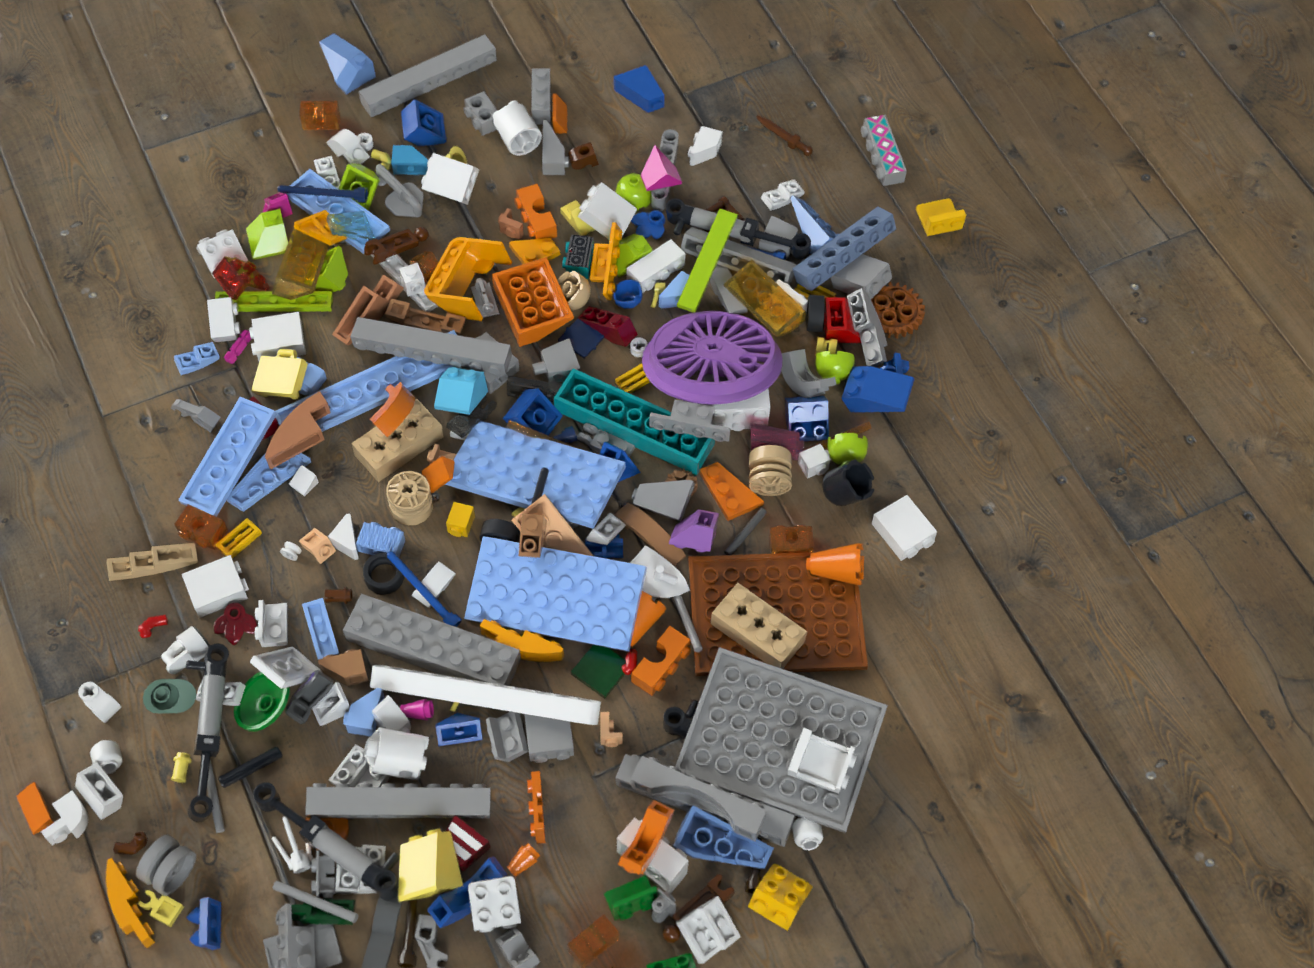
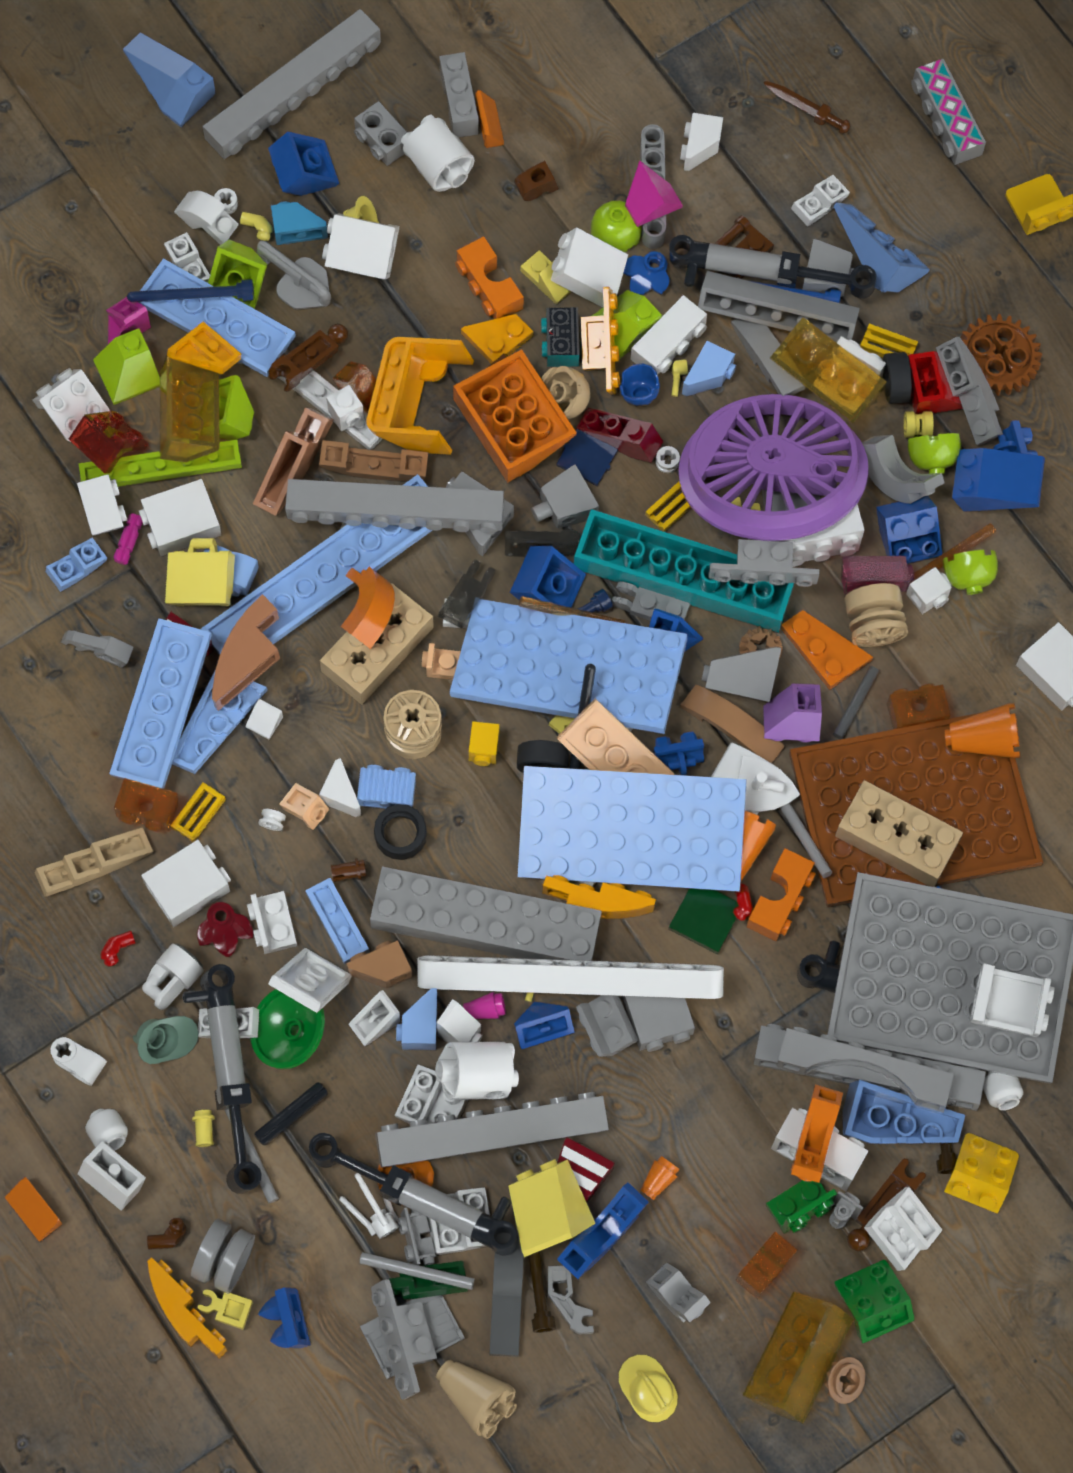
camera: 10 degrees left, 10 degrees up
white brick [41,791,88,845] -> none
dark grey animal [285,670,334,724] -> none
clear orange brick [299,101,340,130] -> none
clear light blue wing [327,211,375,241] -> none
blue piece [387,551,462,627] -> none
white slope [412,561,456,608] -> none
orange slope [421,456,455,494] -> none
medium azure slope [434,367,488,415] -> none
white bracket [468,876,521,933] -> none
light grey hinge [471,278,499,318] -> none
nougat bracket [498,208,524,240] -> none
medium nougat slope [518,514,546,558] -> none
orange wing [527,771,546,844] -> none
light grey slope [542,120,569,175] -> none
white slope [586,513,626,545] -> none
light nougat bracket [600,712,623,747] -> none
blue slope [614,65,665,113] -> none
lime tile [677,209,737,313] -> none
sand blue brick [792,207,896,291] -> none
black cylinder [822,459,874,506] -> none
light grey brick [831,254,892,300] -> none

